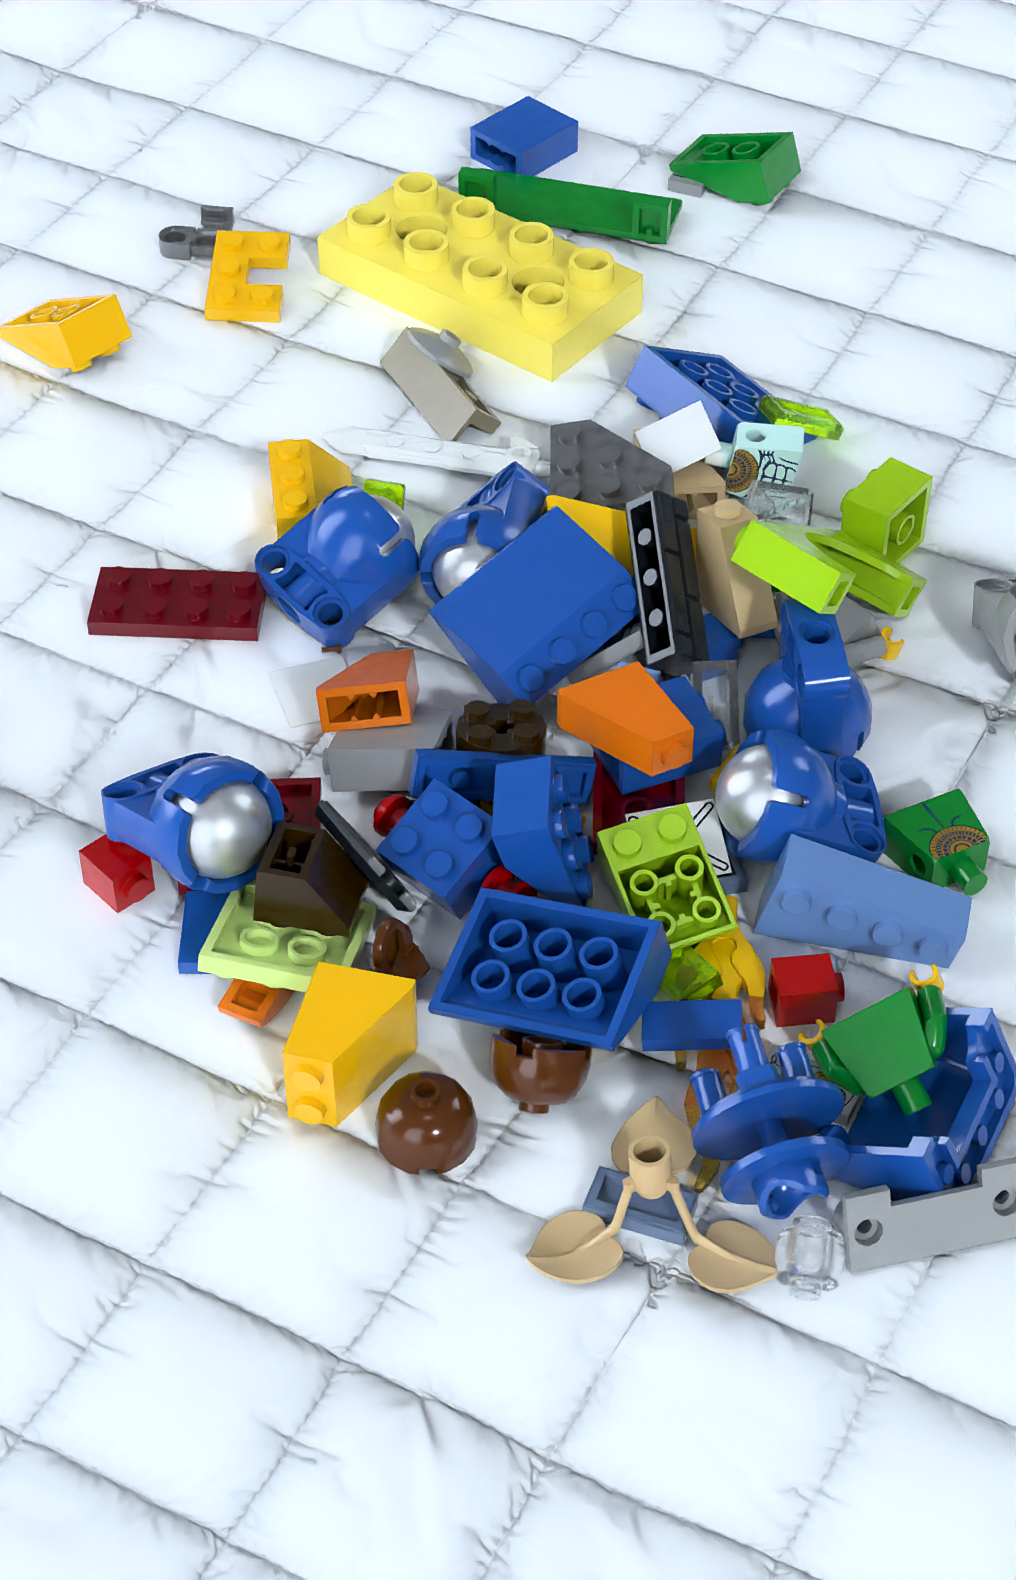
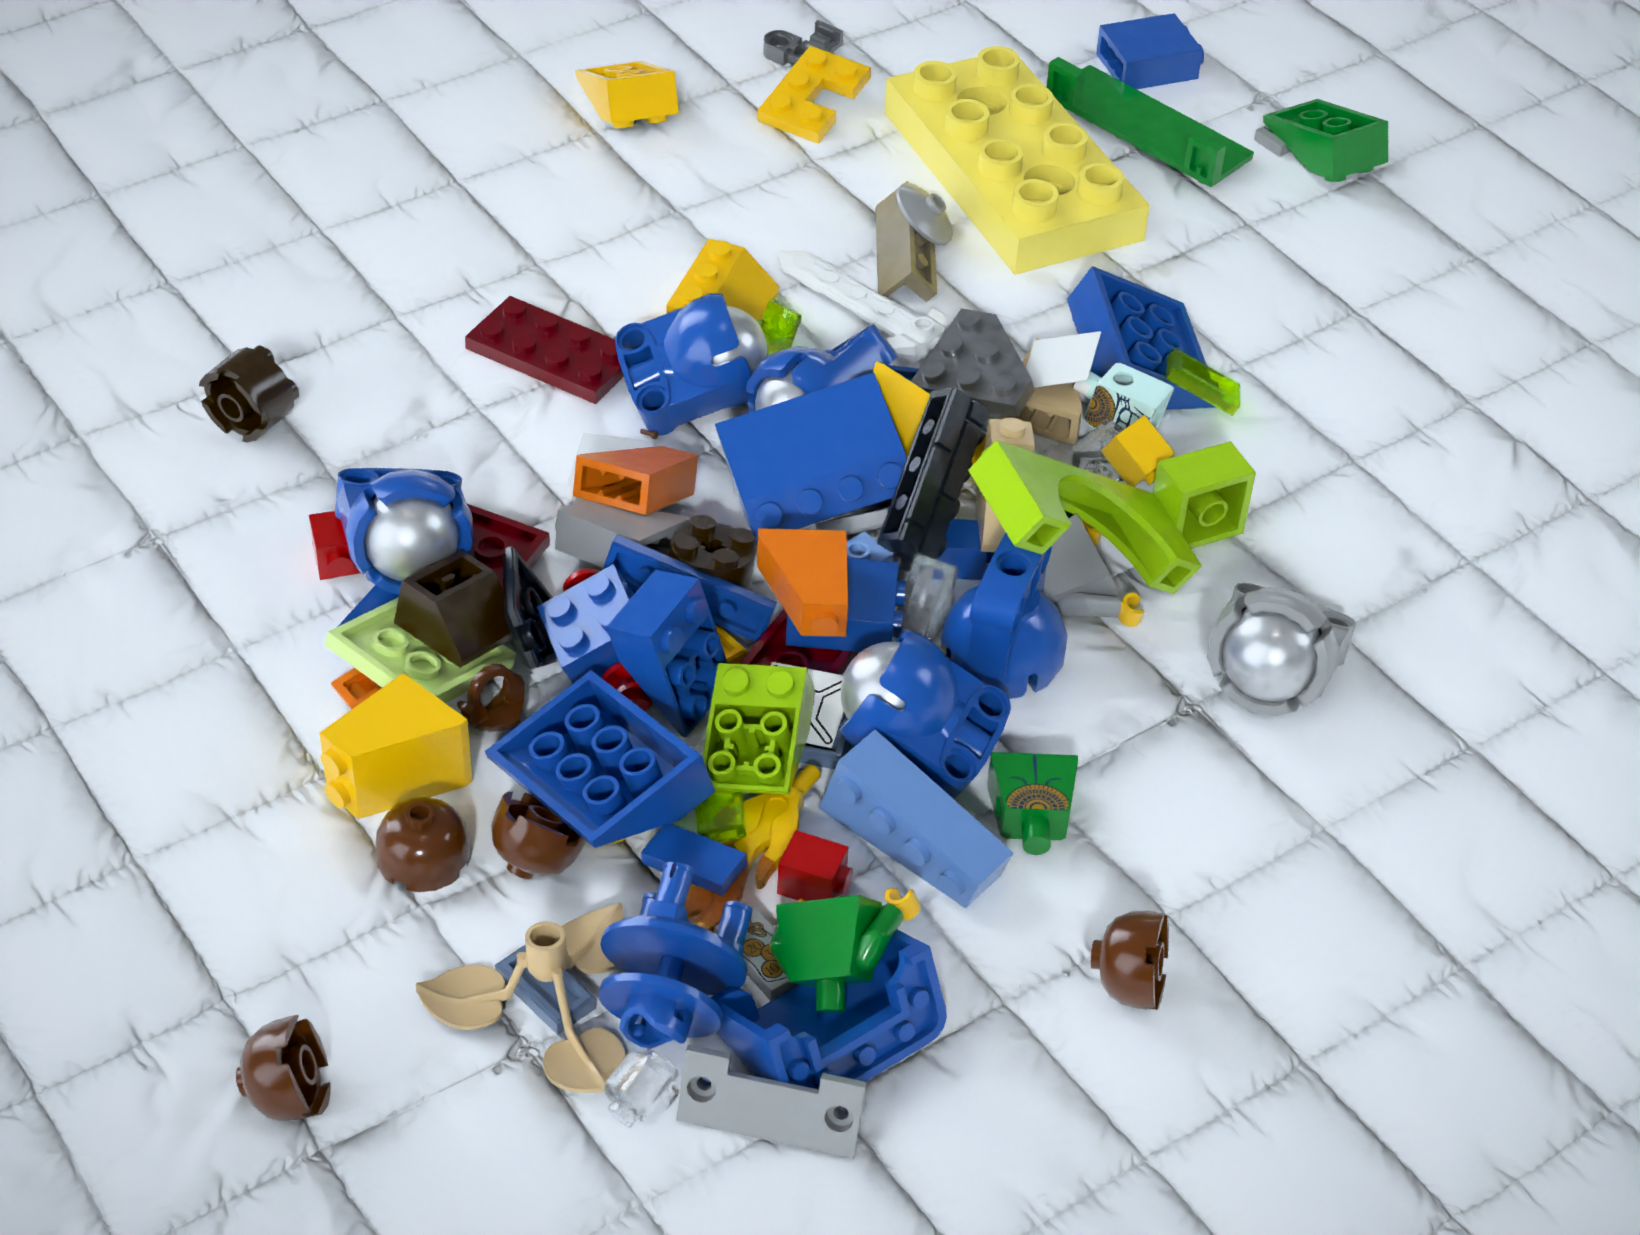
camera: 25 degrees right, 0 degrees up
none -> reddish brown cylinder [236,1015,331,1121]
none -> yellow brick [1101,415,1175,487]

